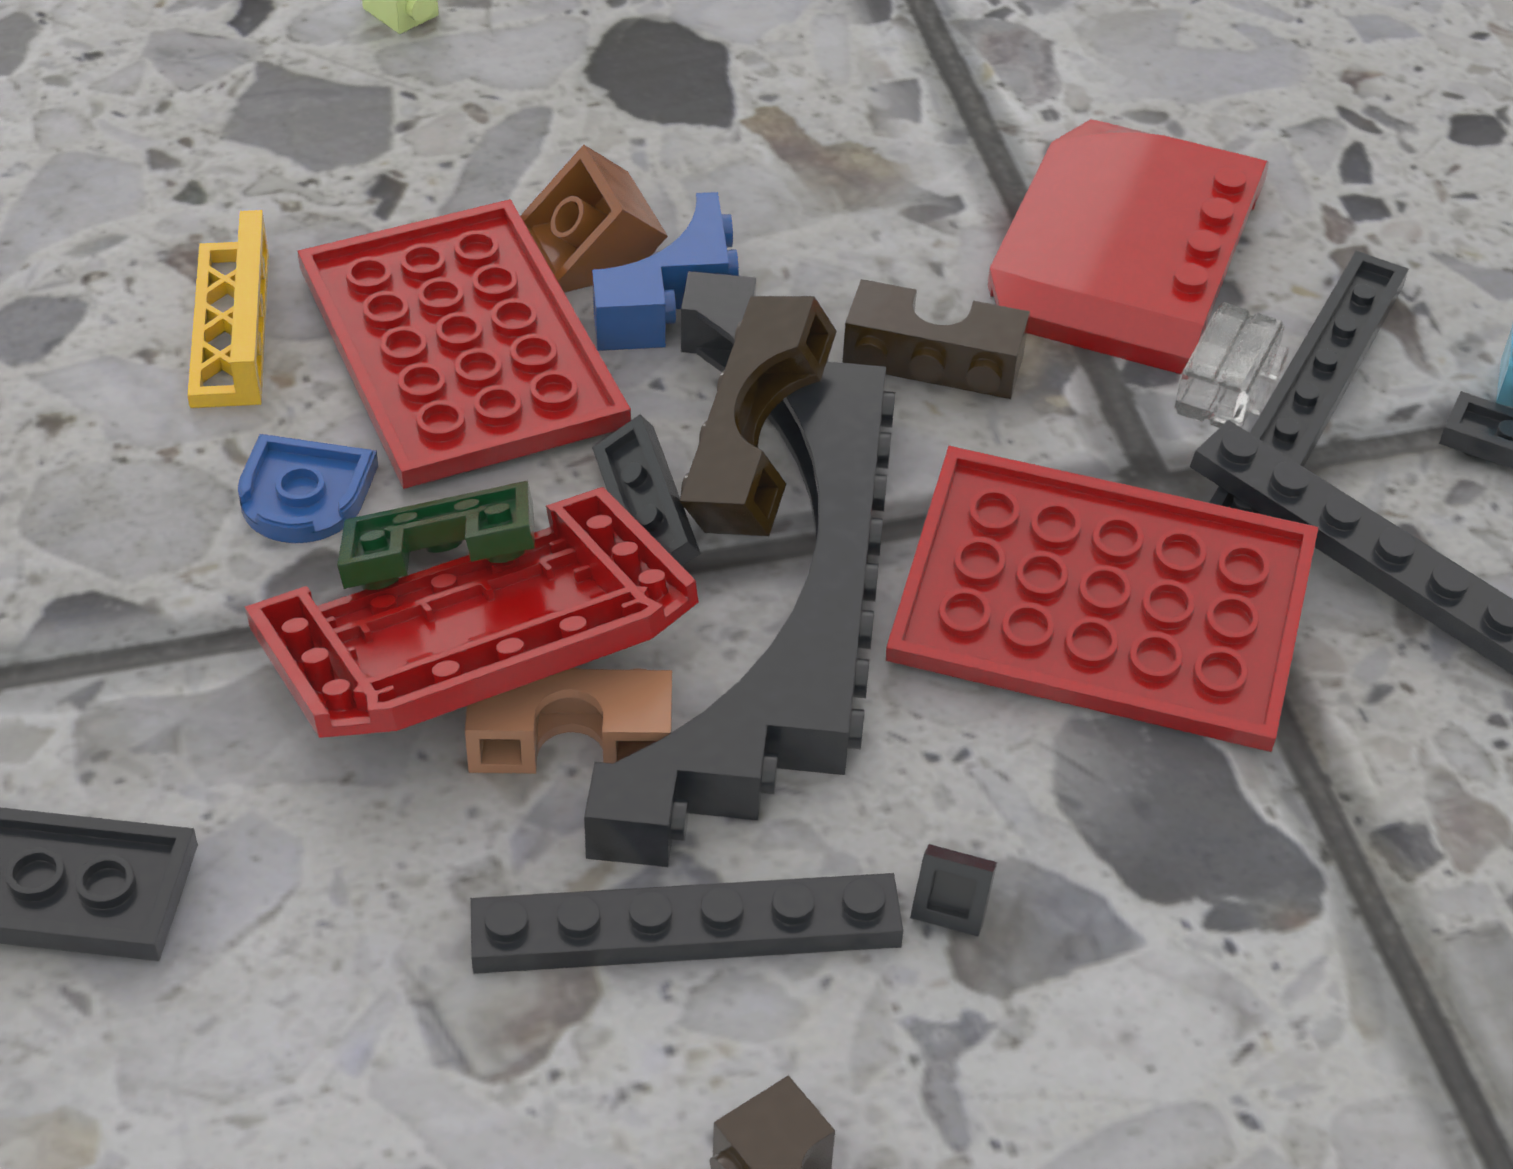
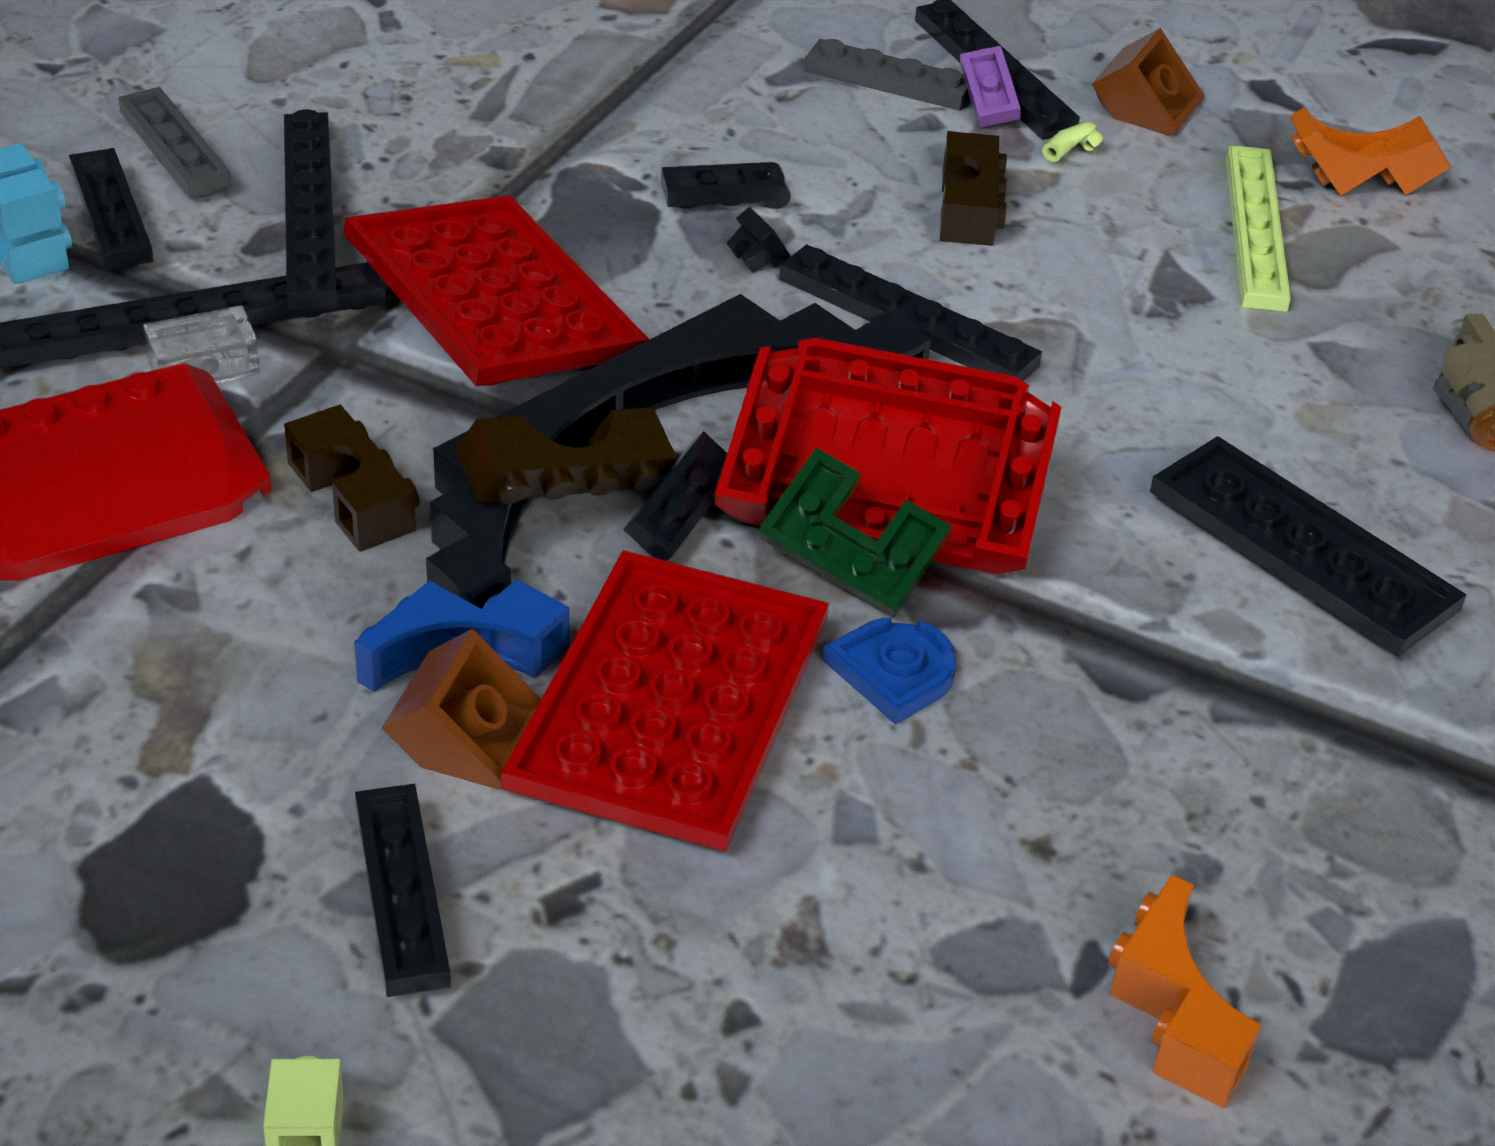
camera: 140 degrees left, 5 degrees down
yellow fence [187,210,269,408] -> none
none -> black plate [355,783,451,997]
none -> black plate [661,162,791,209]

